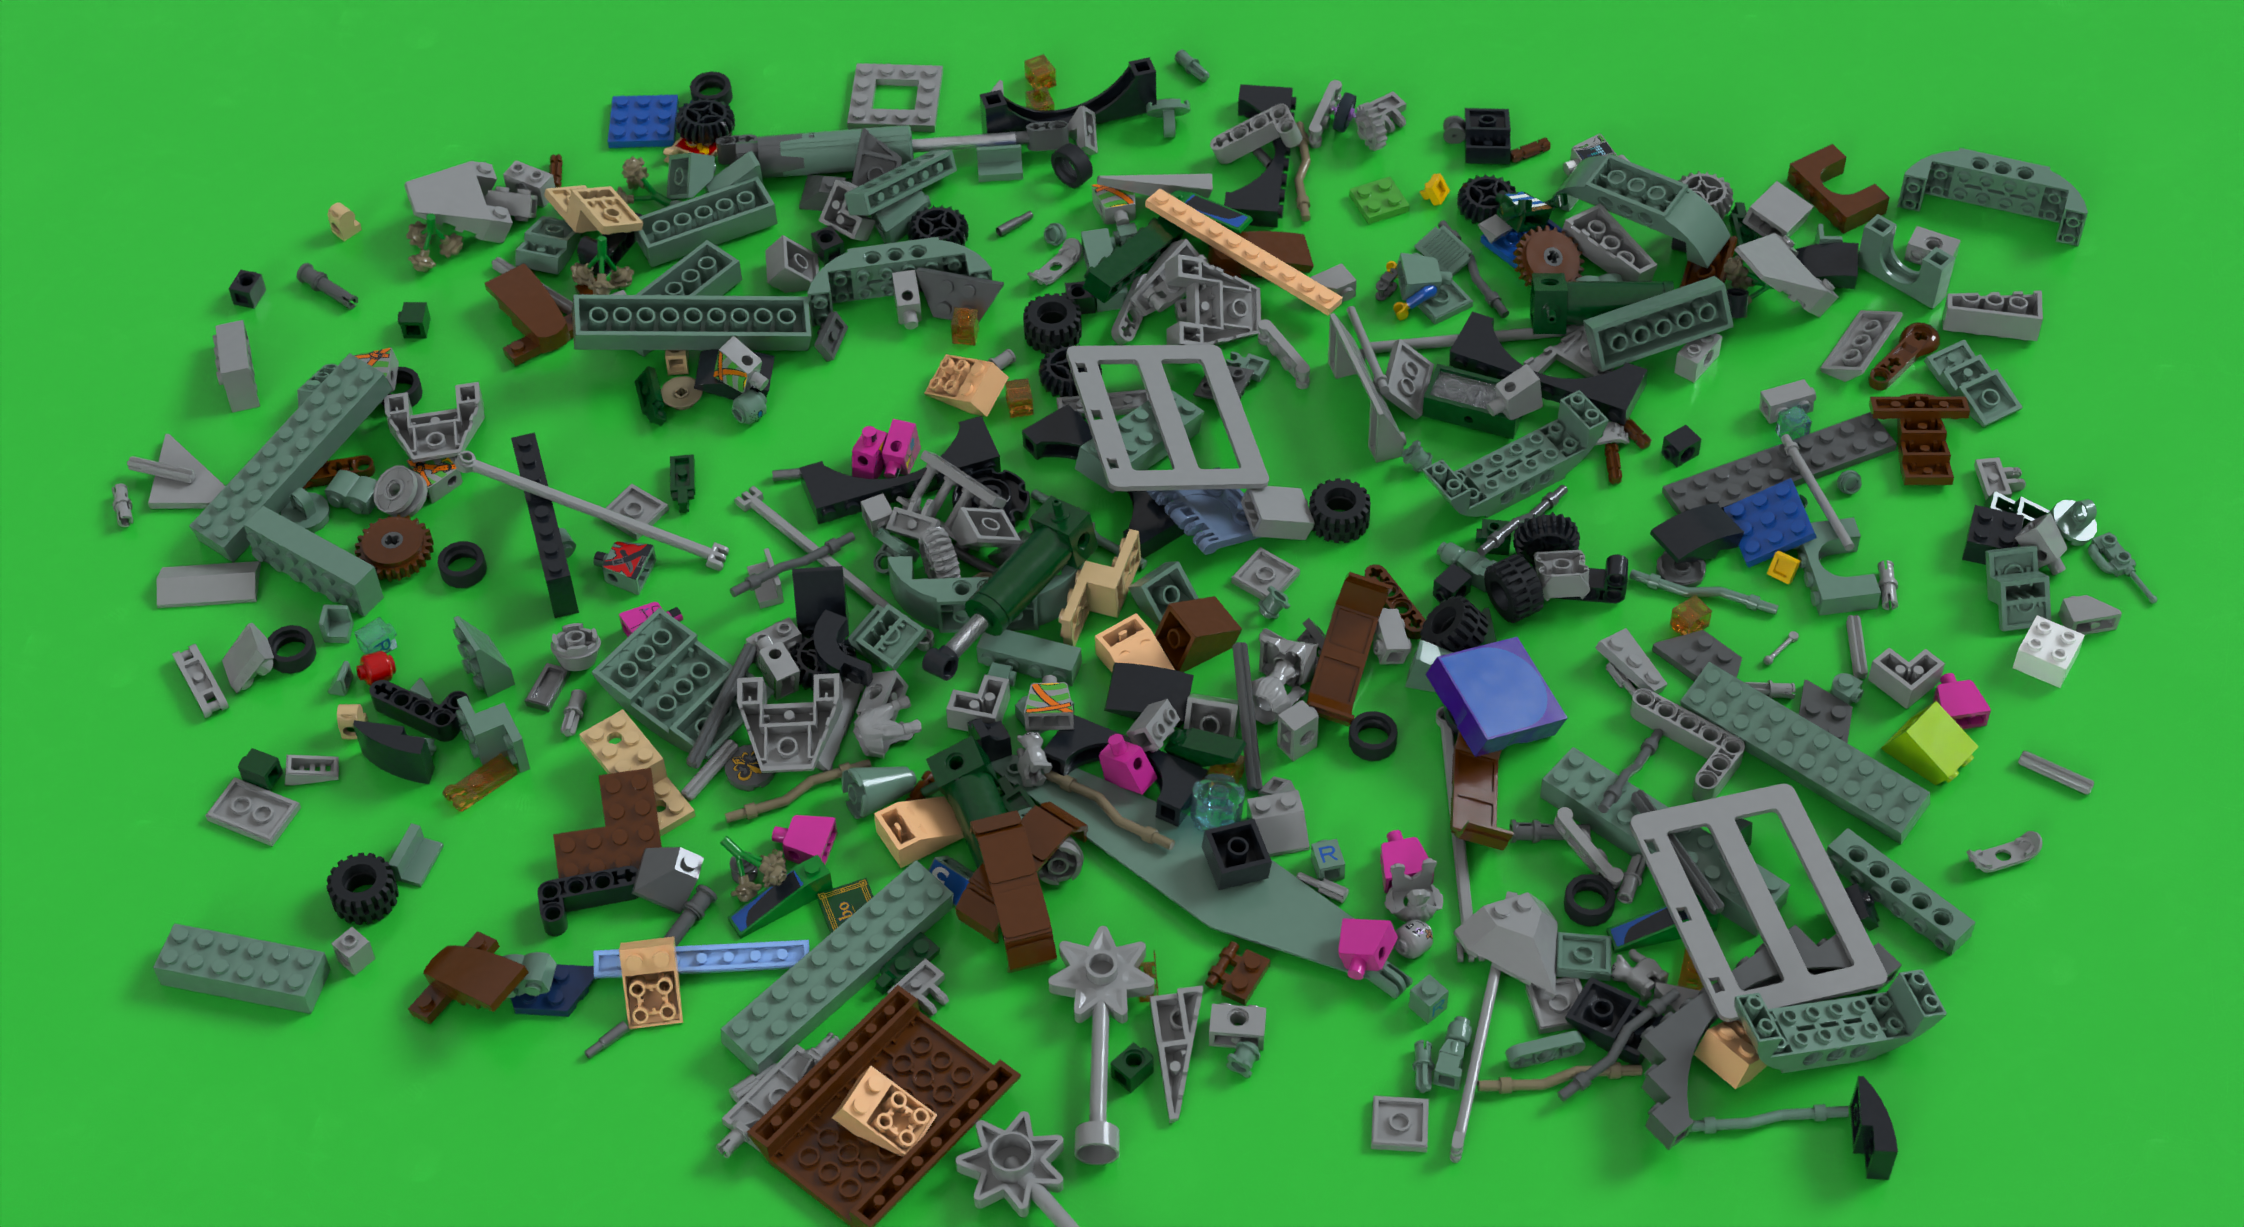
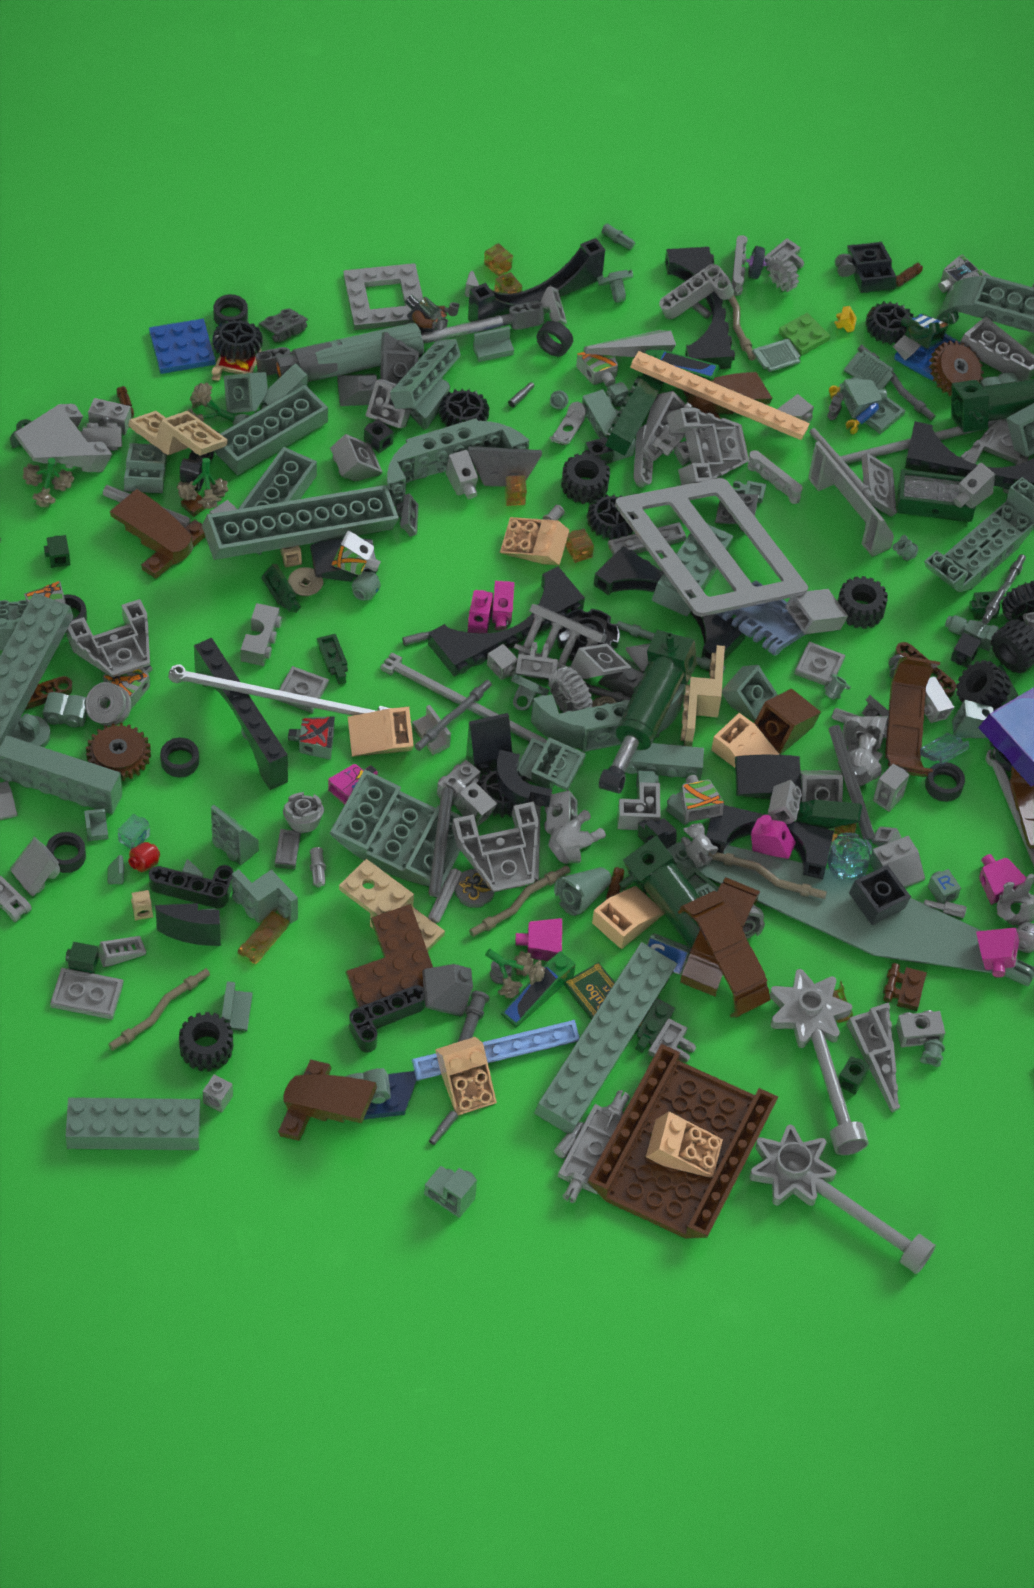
camera: 20 degrees left, 5 degrees up
none -> dark tan bar [108,968,210,1051]
none -> light grey arch [241,603,282,666]
none -> dark grey hinge [259,308,308,343]
none -> light nougat slope [348,707,414,757]
none -> torso [404,294,459,333]
none -> sand green brick [424,1166,477,1218]
none -> sand green window [752,338,801,372]
none -> clear light blue plate [920,733,969,764]

